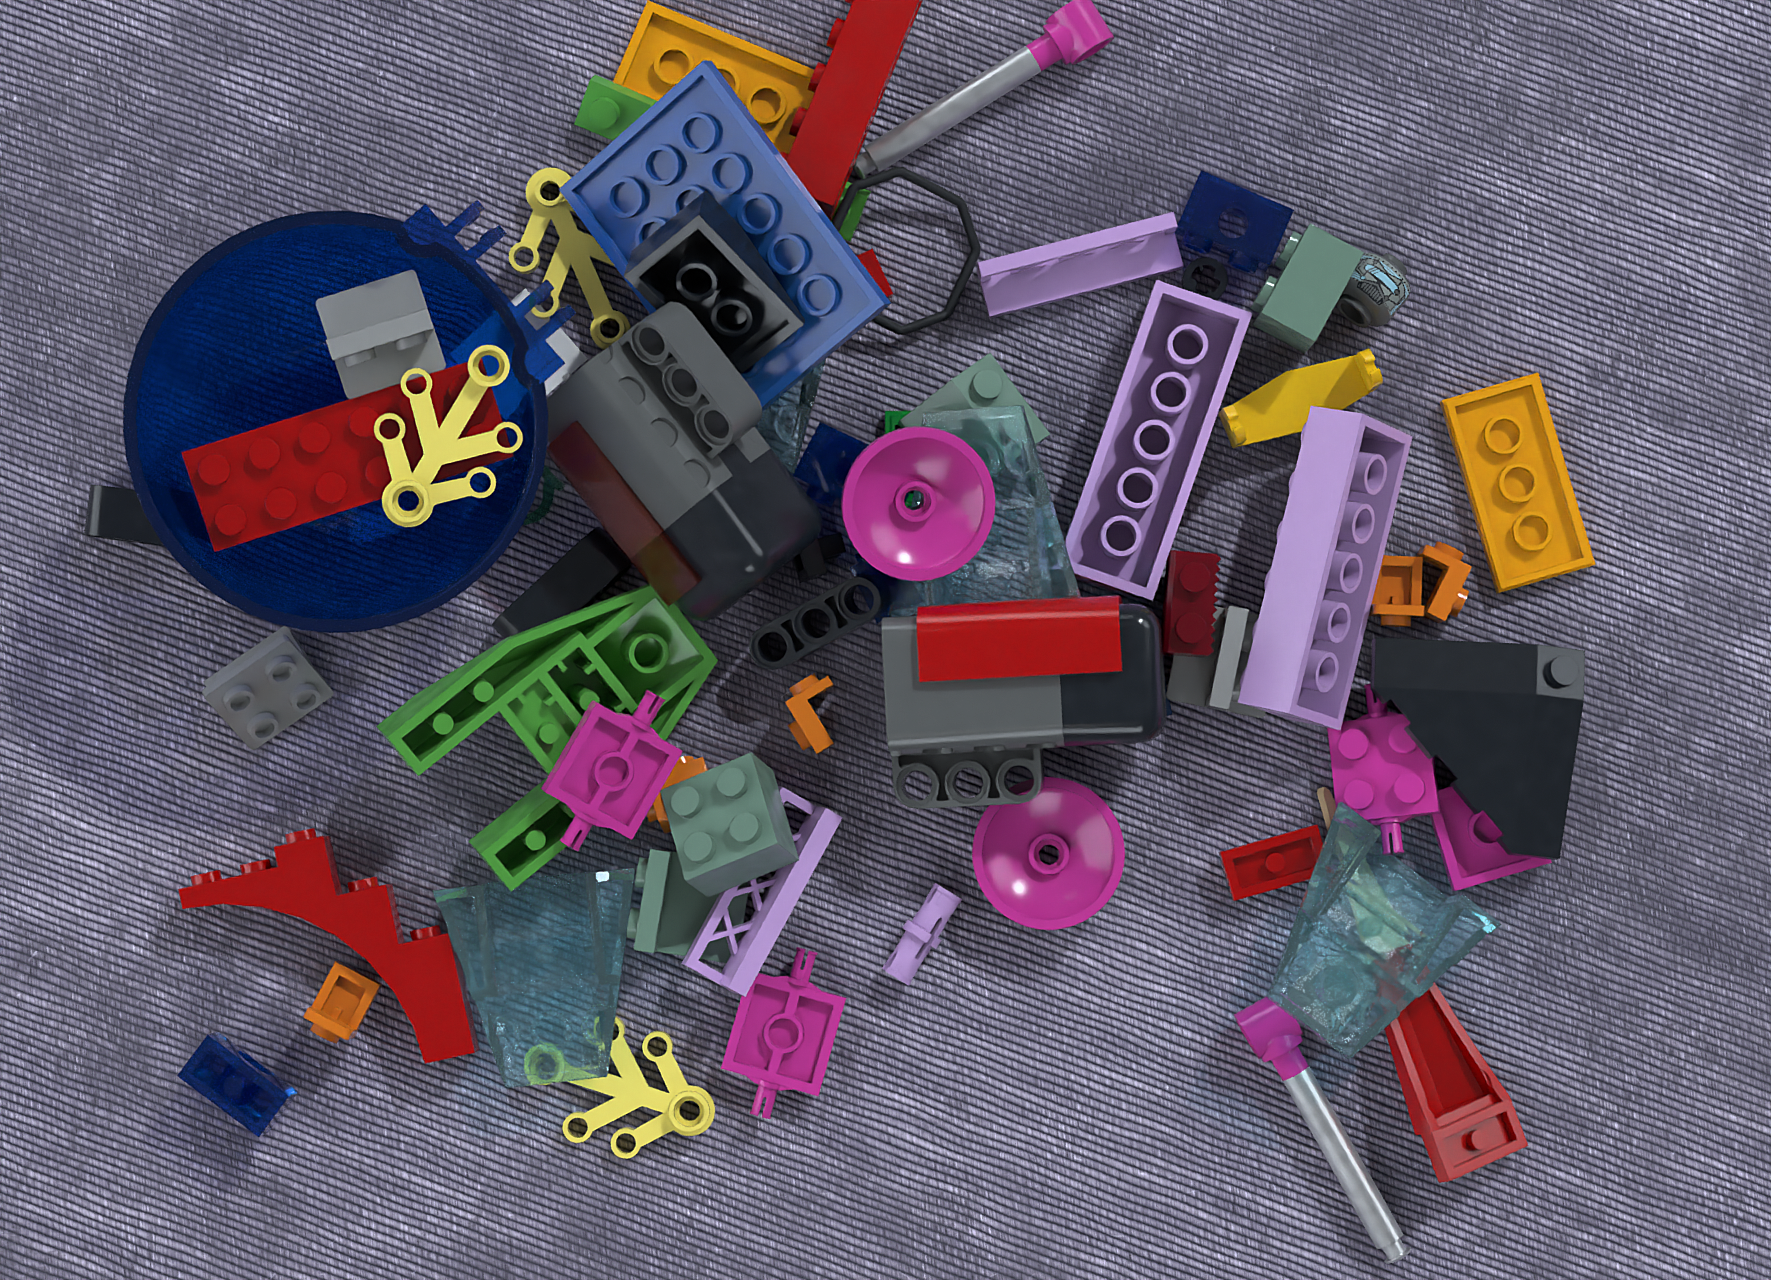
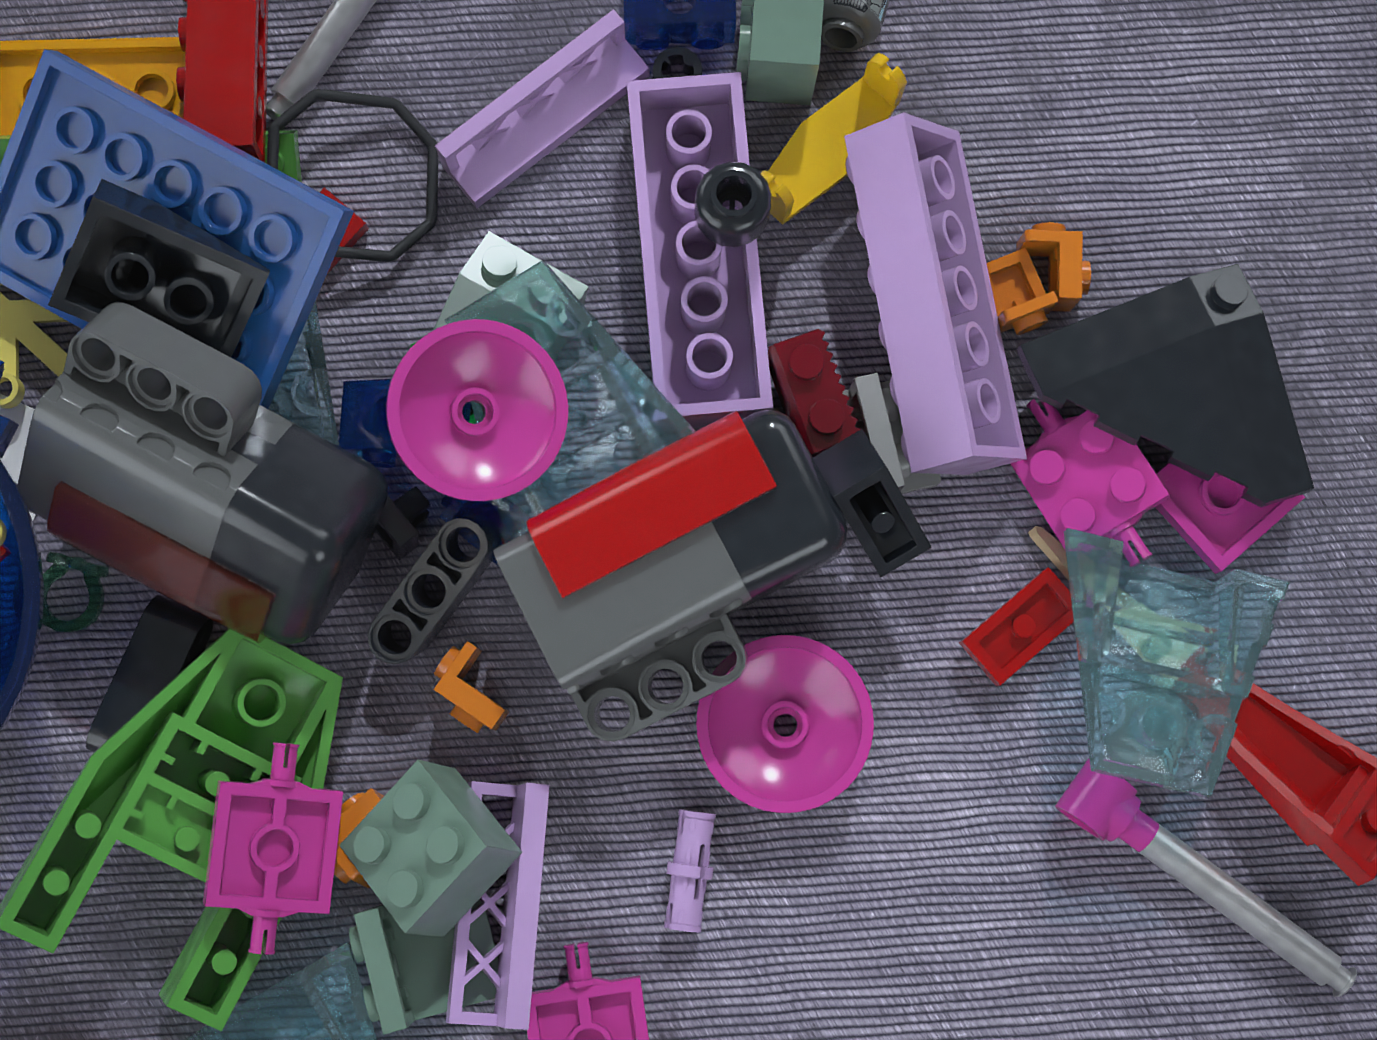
camera: 30 degrees left, 5 degrees down
light orange tile [1440,373,1596,594] -> none
none -> black head [694,161,772,247]
none -> black slope [813,429,932,577]

